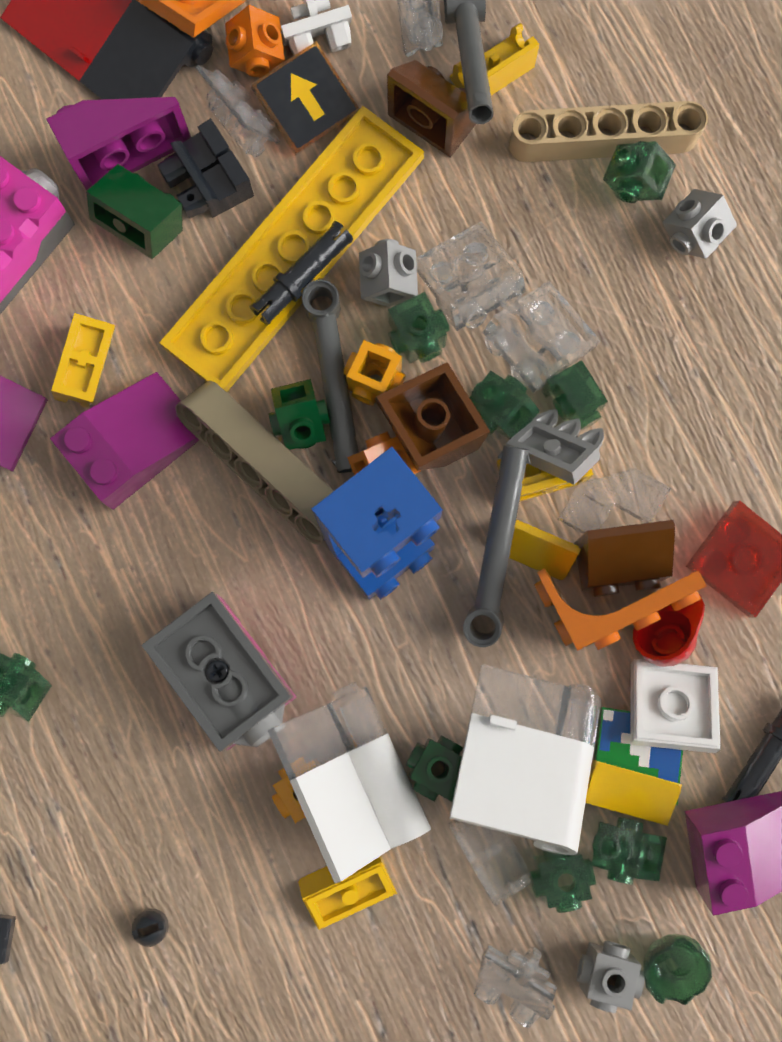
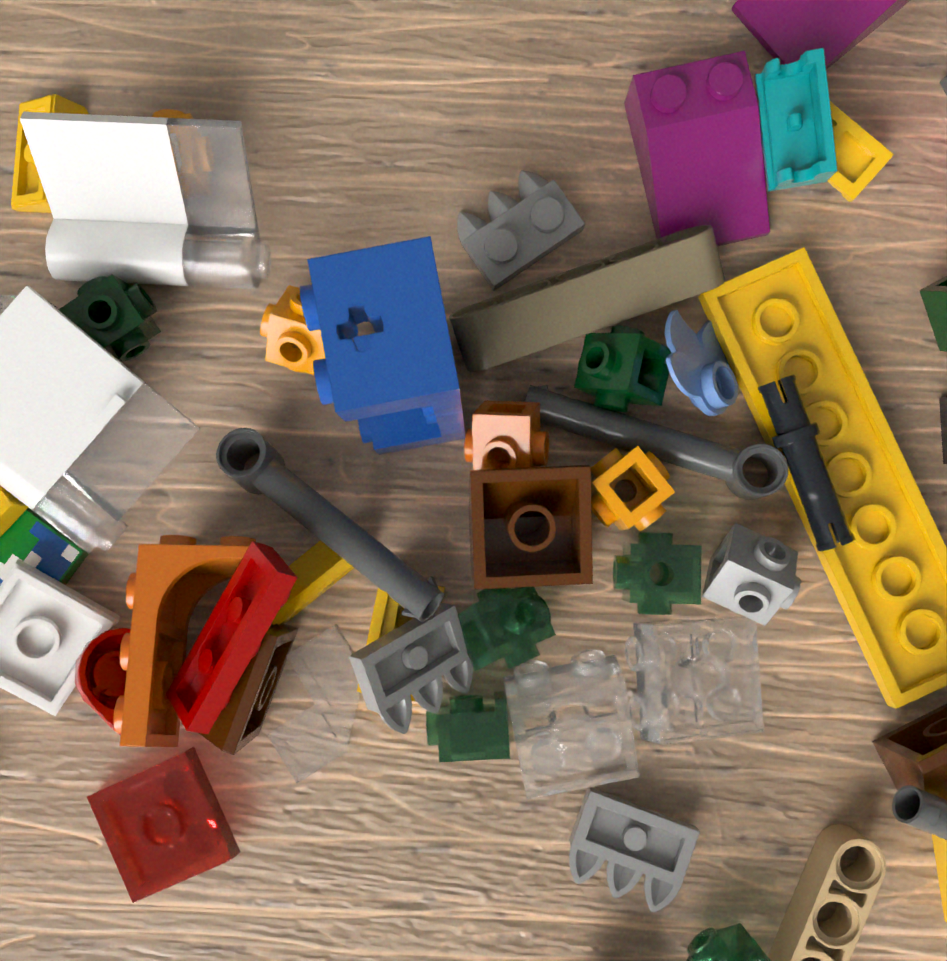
camera: 120 degrees right, 5 degrees up
dark grey piece [141,592,297,752] -> none
none -> red plate [166,541,298,734]
none -> light orange brick [260,285,325,375]
none -> light grey plate [457,170,585,291]
none -> light grey plate [569,786,700,913]
none -> medium blue plate [664,309,738,416]
none -> teal hinge [754,48,837,192]

